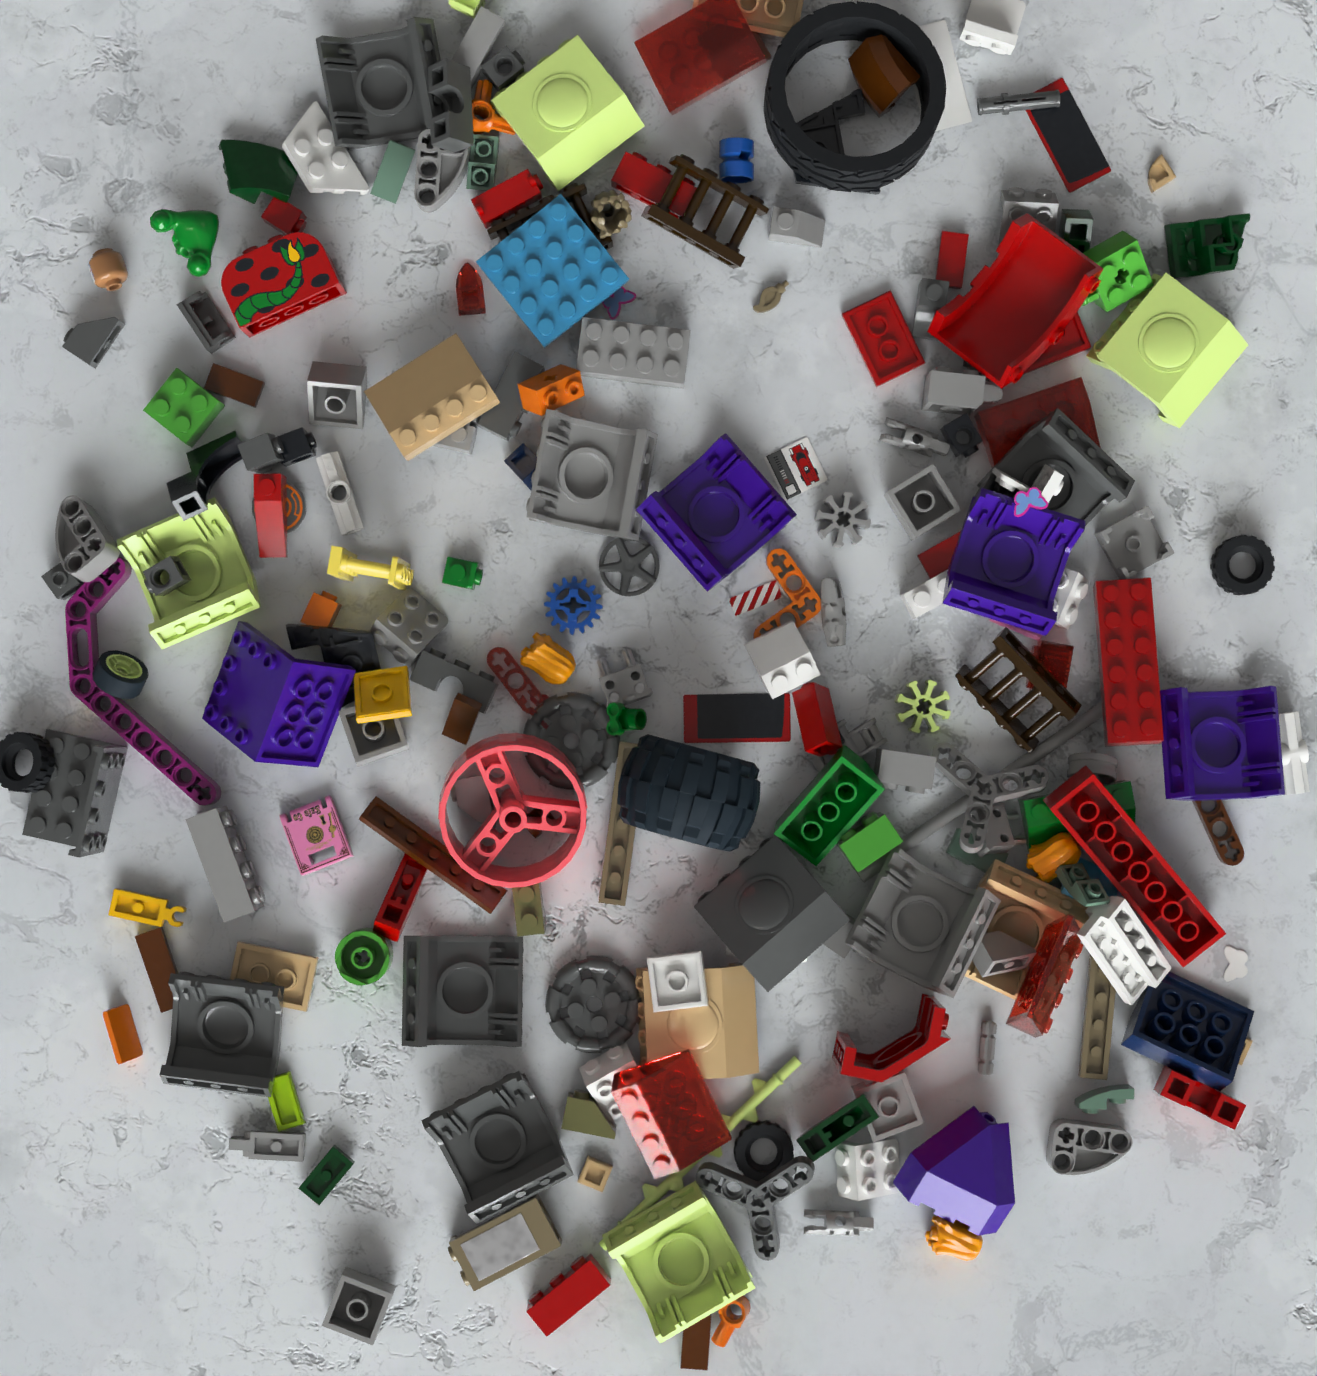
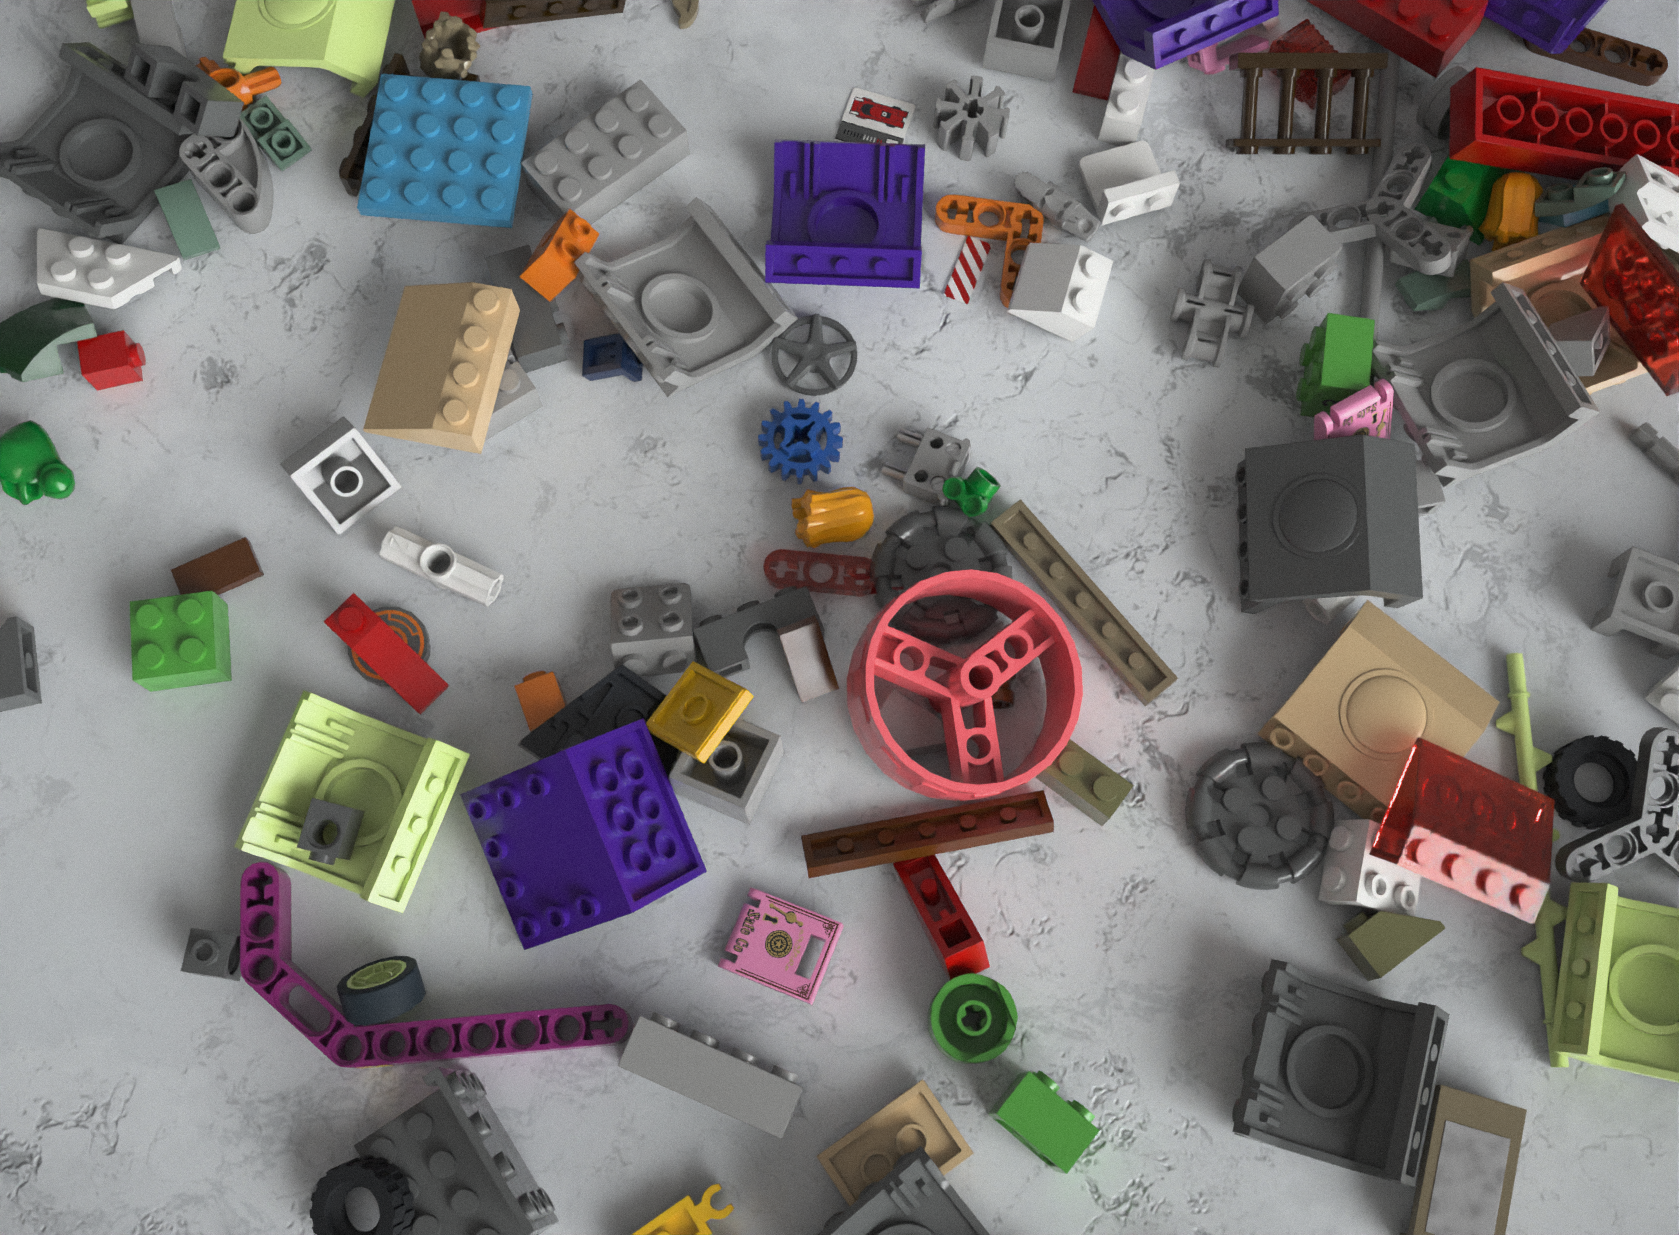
camera: 55 degrees left, 15 degrees down
light grey beam [55,495,120,582] -> none
black arch [167,431,242,521] -> none
dark grey hinge [176,291,236,354] -> none
red brick [221,232,347,338] -> none
dark grey arch [237,433,284,474] -> none
black brick [278,427,317,467] -> none
light yellow fence [327,545,414,591] -> none
dark grey panel [402,935,524,1047] -> none
green bracket [442,557,483,590] -> none
clear red plate [456,263,486,316] -> none
red brick [471,169,544,229] -> none
dark grey brick [481,46,525,91] -> none
red brick [526,1254,611,1337] -> none
tan tile [577,1155,613,1192] -> none
medium blue sticker [602,287,636,320] -> none
black wheel [617,734,760,852] -> none
white tile [647,950,709,1012] -> none
black sticker [683,693,791,743] -> none
green slope [773,745,885,866] -> none
red brick [792,682,842,757] -> none
dark green slope [796,1094,880,1162] -> none
red panel [832,993,951,1083] -> none
yellowish green gear [895,680,951,733] -> none
none -> bright green brick [988,1070,1100,1174]
none -> white bracket [1079,141,1180,225]
none -> bright pink container [1314,378,1393,440]

